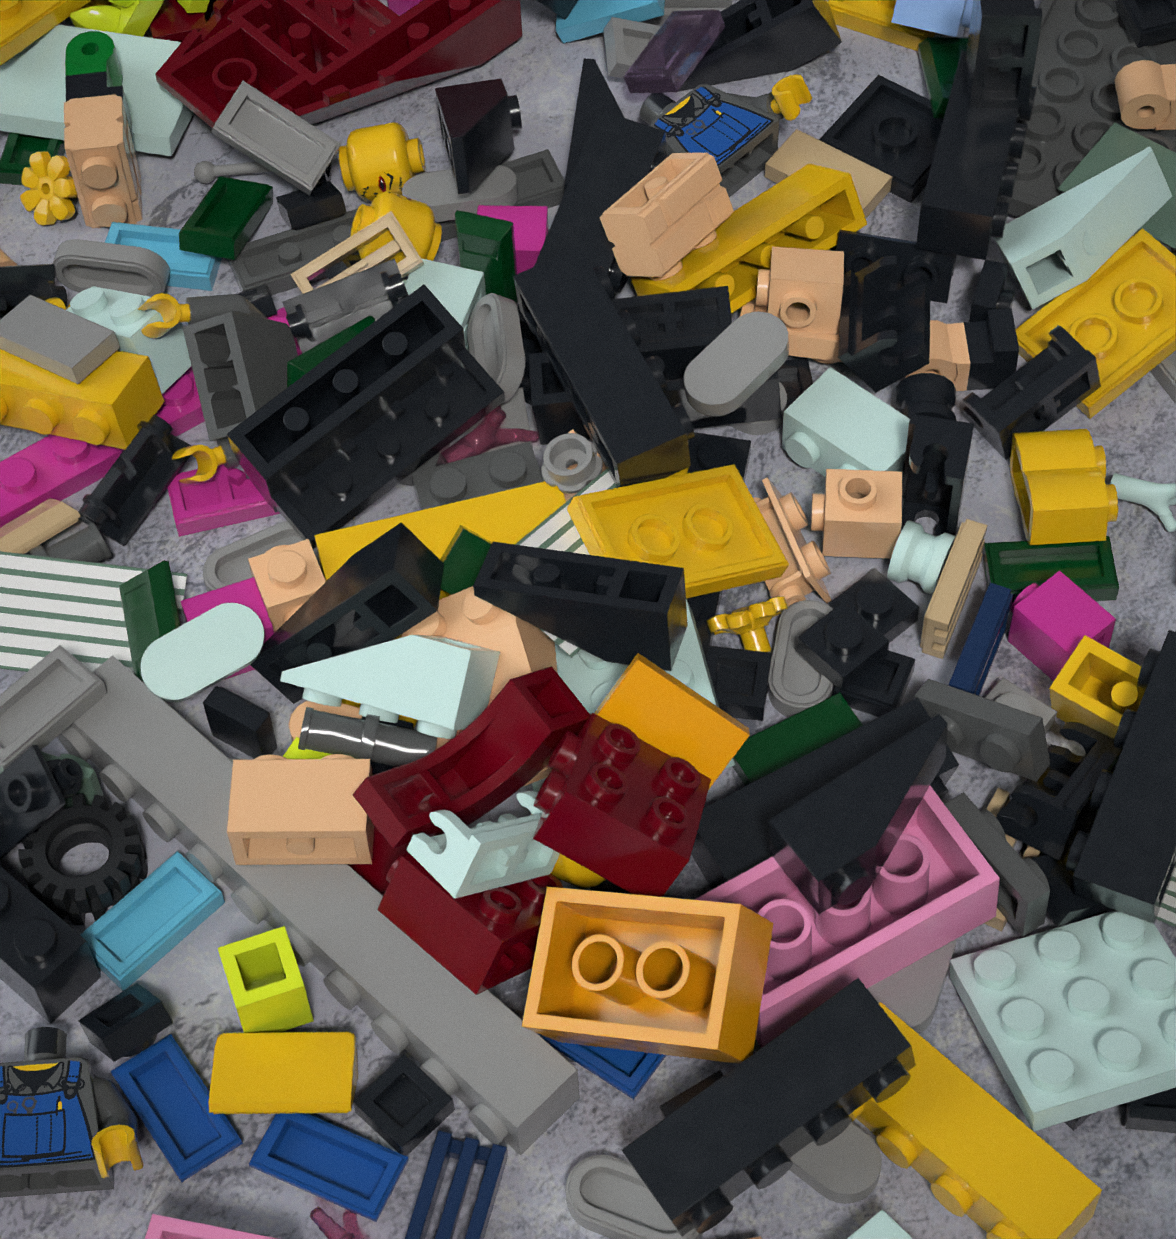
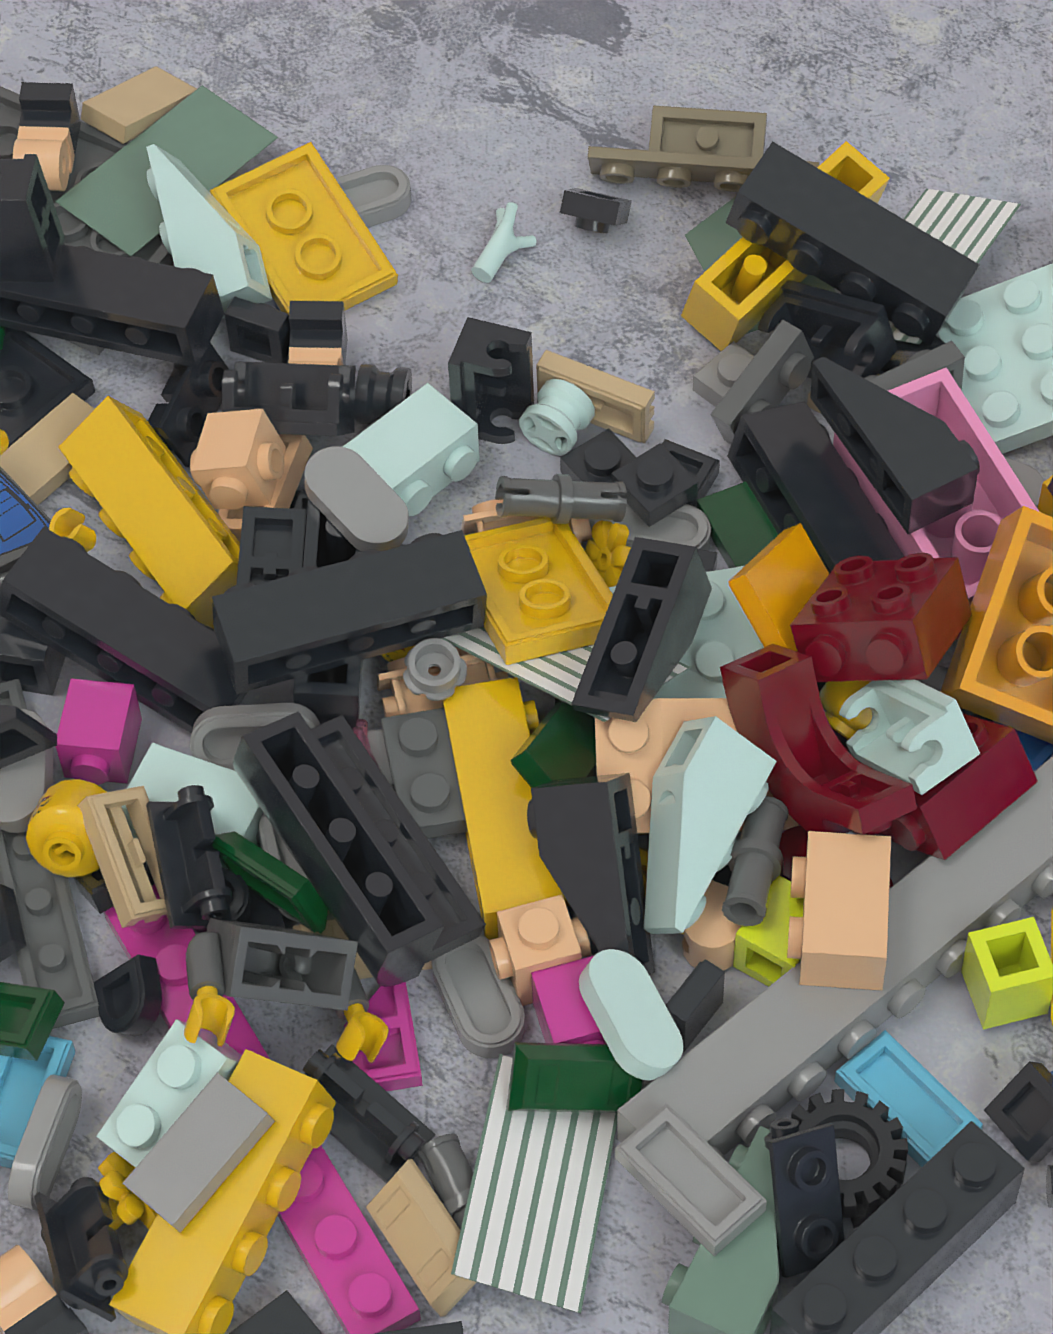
camera: 85 degrees left, 0 degrees up
dark green tile [454,210,518,305] -> none
light nougat brick [599,153,734,281] -> none
light nougat brick [811,469,902,559] -> none
dark blue tile [948,583,1013,696] -> none
black hinge [962,325,1101,460] -> none
dark green tile [982,536,1119,606] -> none
dark pink brick [1008,571,1116,681] -> none
yellow brick [1010,429,1118,545] -> none
none -> dark grey pin [495,474,627,524]

